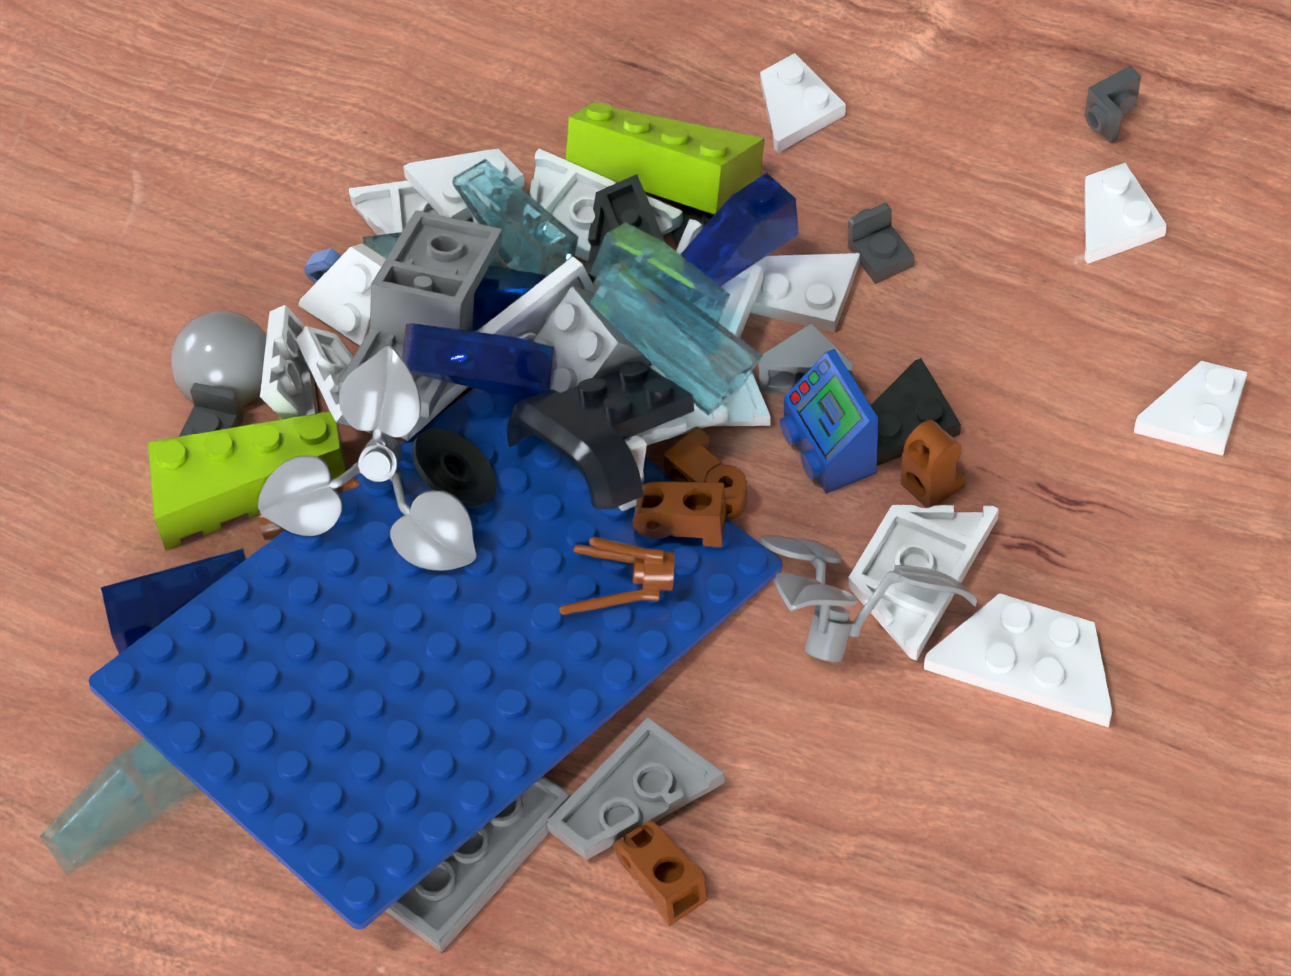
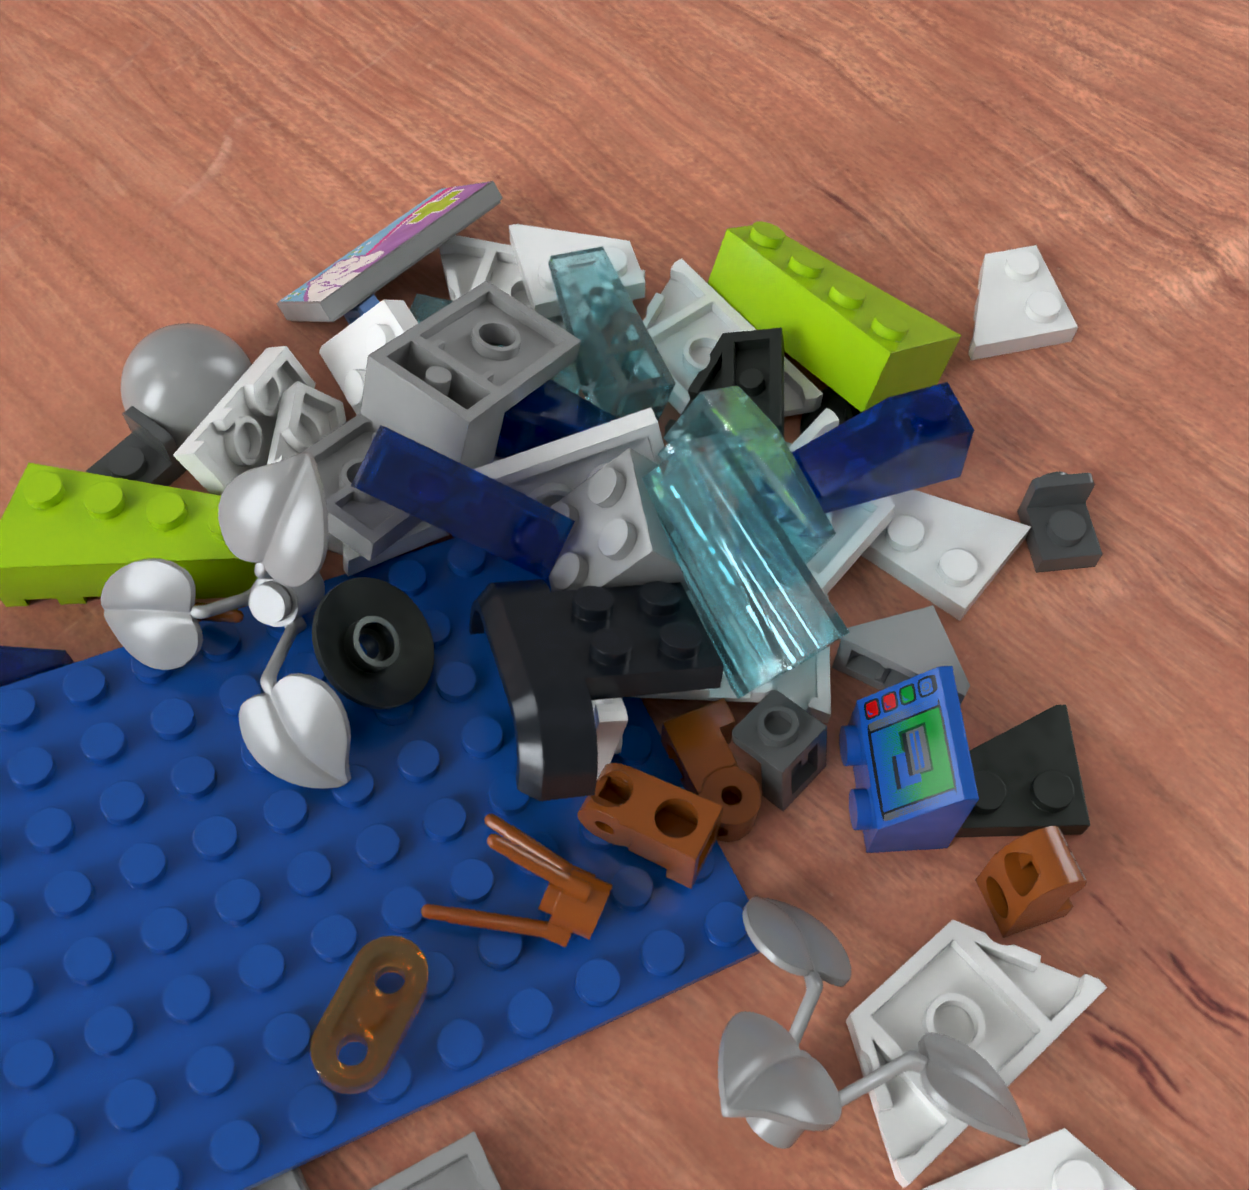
camera: 15 degrees right, 5 degrees up
none -> tile [276,181,503,322]
none -> clear orange plate [310,936,429,1094]
none -> dark grey bracket [732,690,827,811]

